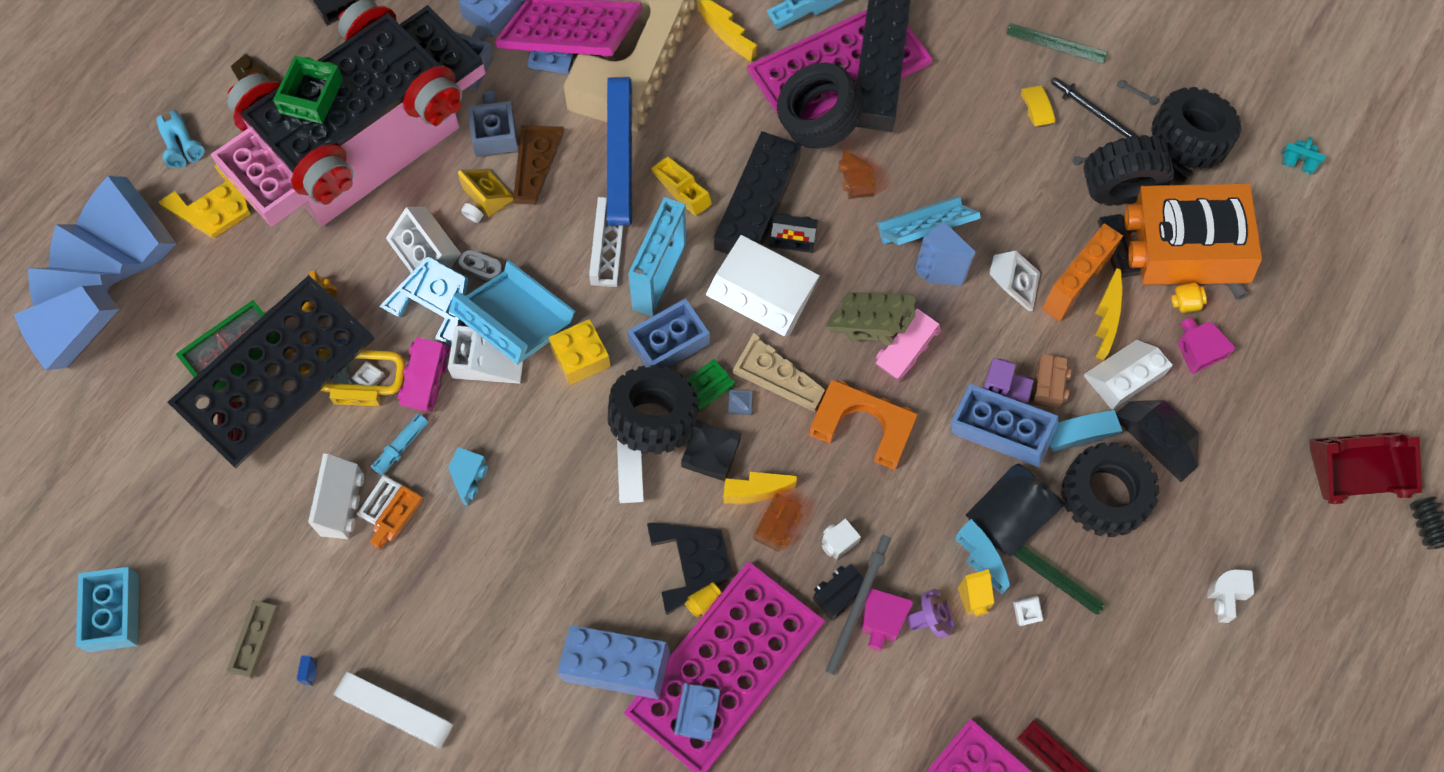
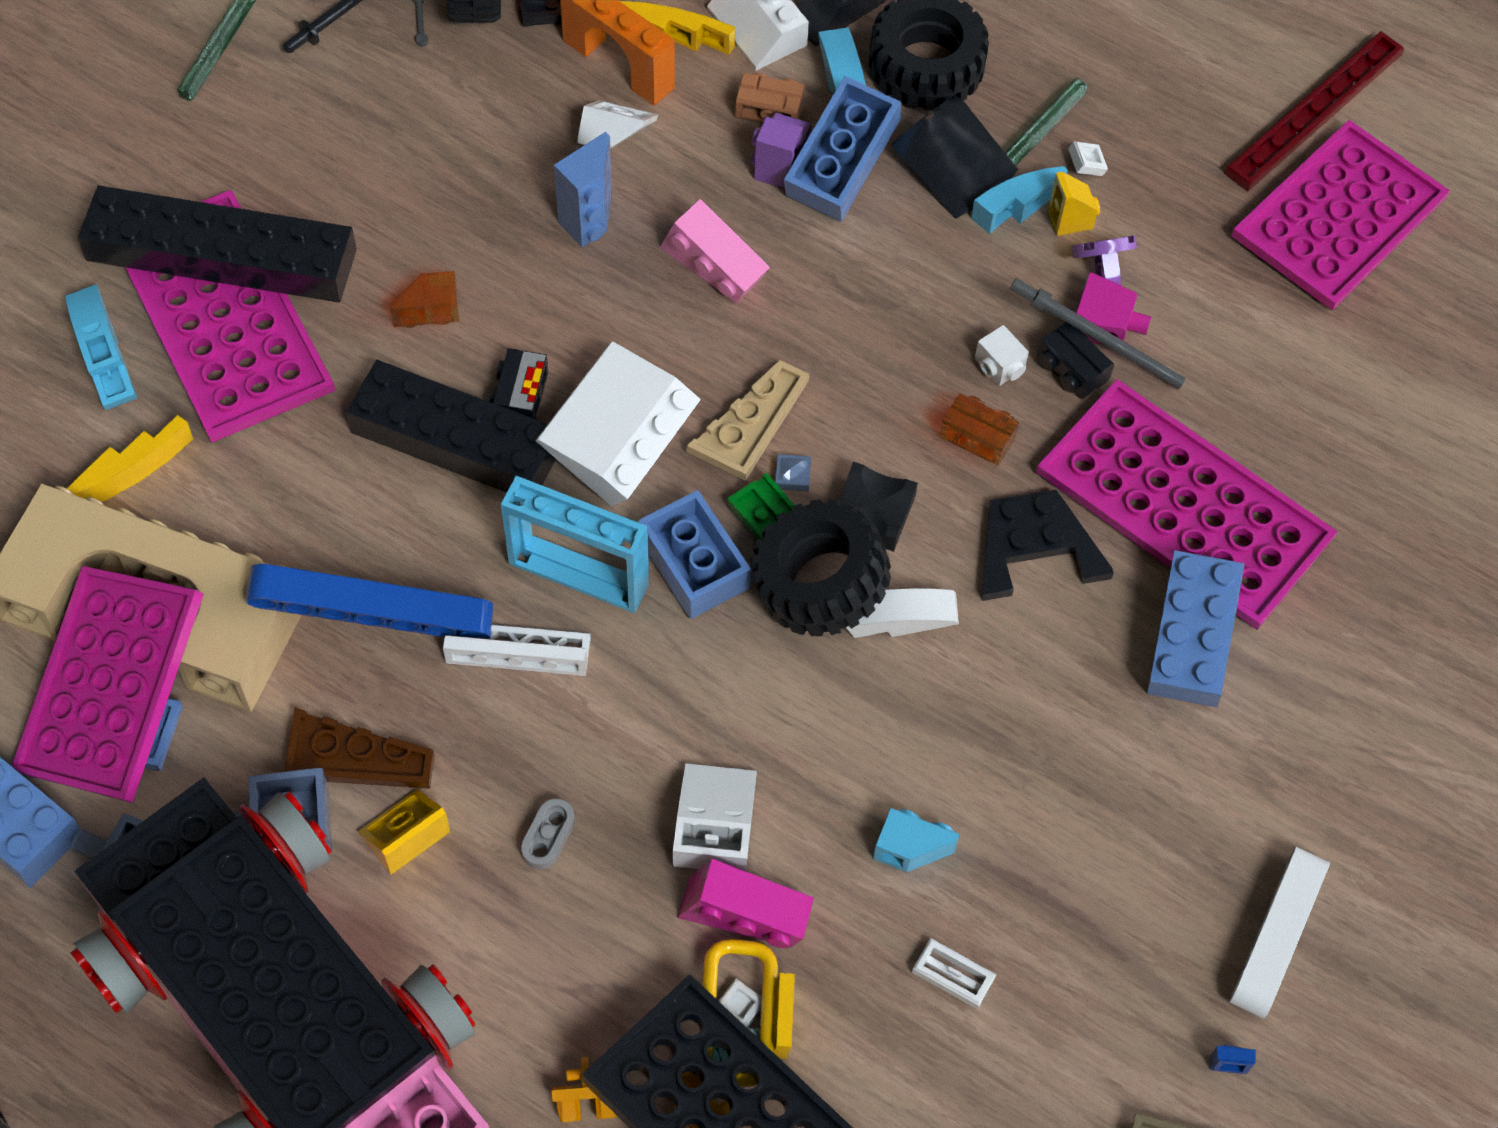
camera: 90 degrees left, 5 degrees down
green window [273,56,343,124] -> none
white slope [308,453,364,539] -> none
orange hinge [370,485,424,550] -> none
medium azure pin [371,413,429,476] -> none
wing [380,257,468,346] -> none
white slope [386,207,461,273] -> none
medium azure panel [450,260,576,365] -> none
white tile [461,203,484,223] -> none
yellow brick [548,319,611,386] -> none
yellow slope [651,156,712,217] -> none
medium blue plate [674,683,720,742] -> none
yellow cone [685,583,721,618] -> none
yellow slope [723,472,797,504] -> none
black tyre [777,62,863,149] -> none
orange arch [809,380,918,470] -> none
olive piece [826,292,916,345] -> none
medium azure fence [877,196,981,245] -> none
yellow slope [1021,85,1055,126] -> none

